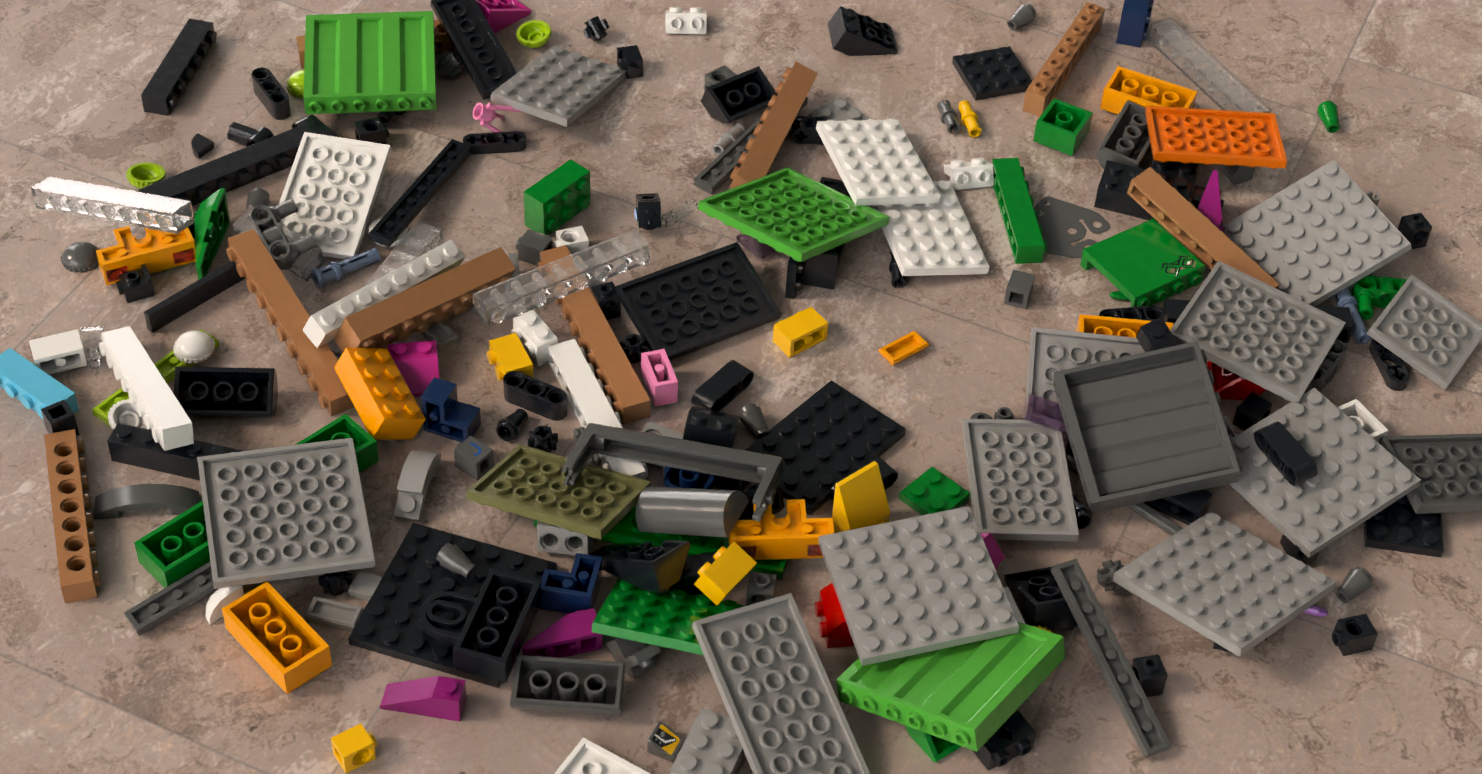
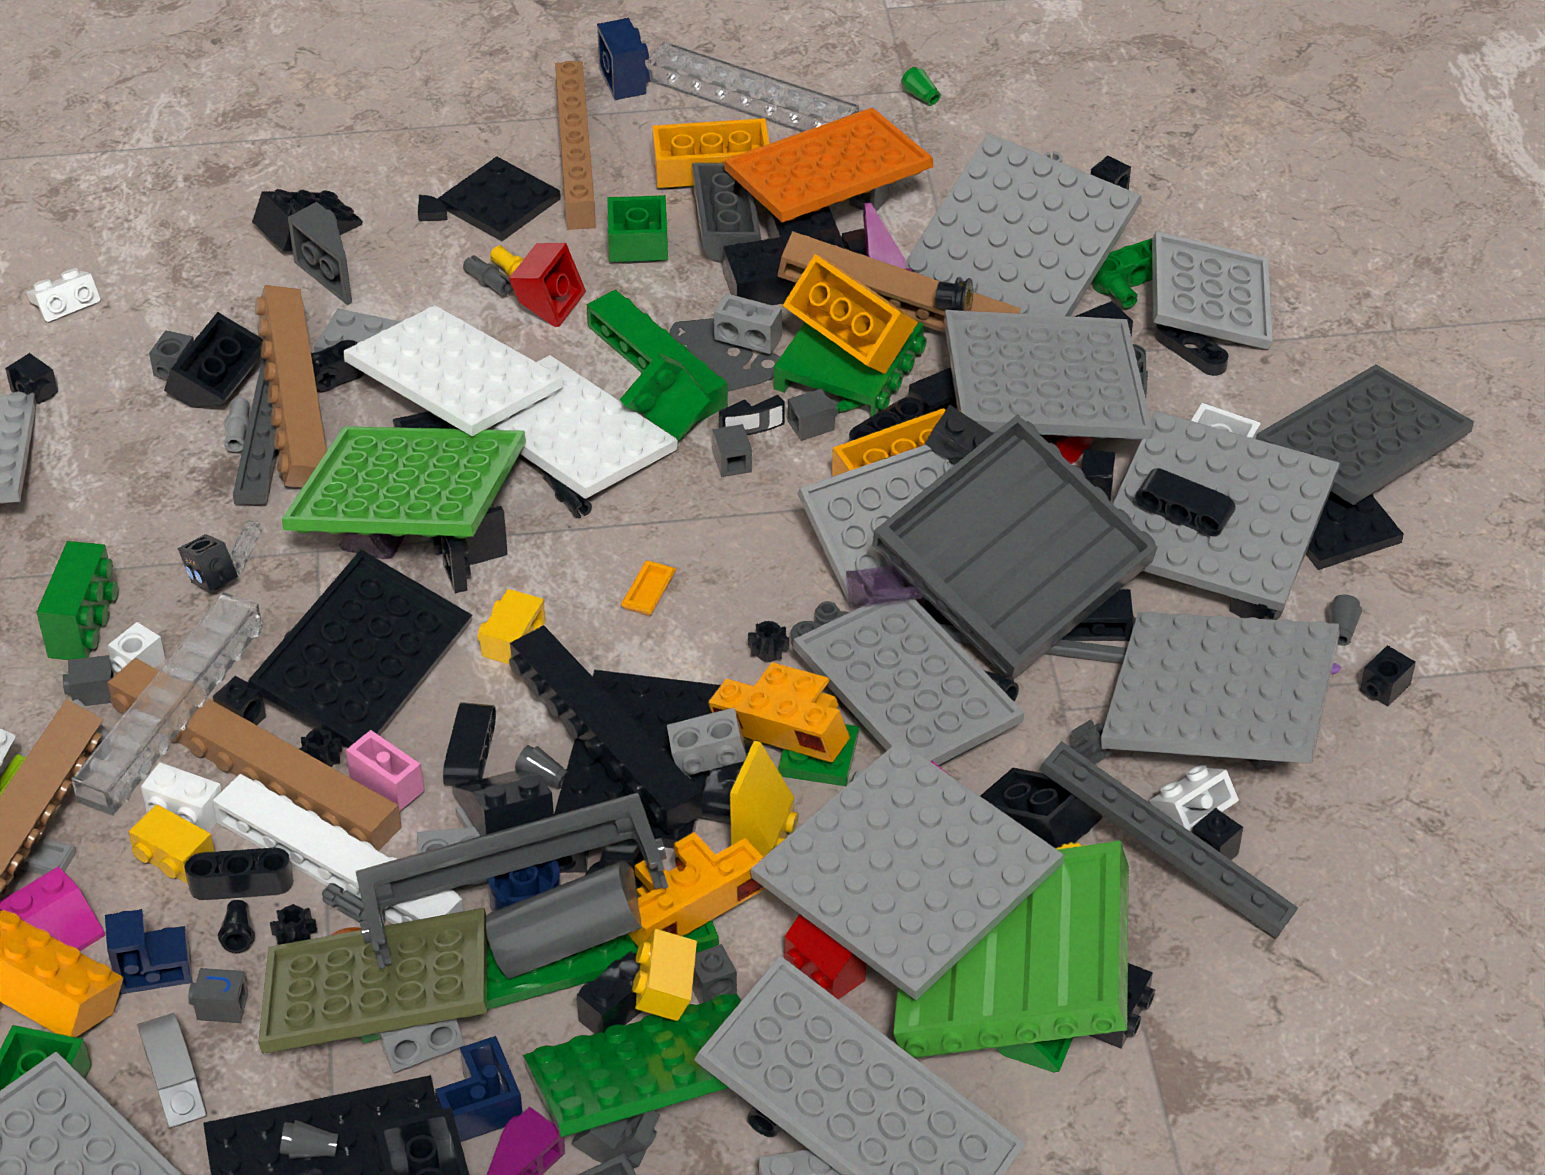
camera: 30 degrees left, 0 degrees up
black wedge [589,540,690,594] -> none
white bracket [944,158,994,190] -> none
dark grey cone [1007,3,1036,31] -> none
sand blue pin [1332,286,1371,345] -> none
none -> dark grey slope [288,202,352,305]
none -> black tile [418,195,448,221]
none -> red slope [509,243,586,327]
none -> black brick [509,625,702,834]
none -> green bracket [620,353,712,442]
none -> light grey brick [667,708,747,776]
none -> light orange piece [708,662,850,762]
none -> light grey brick [714,294,782,354]
none -> slope [719,394,785,435]
none -> black gear [748,621,789,662]
none -> light orange brick [782,254,918,374]
none -> dark grey brick [788,388,838,441]
none -> black piece [935,277,973,311]
none -> white brick [1150,765,1239,832]

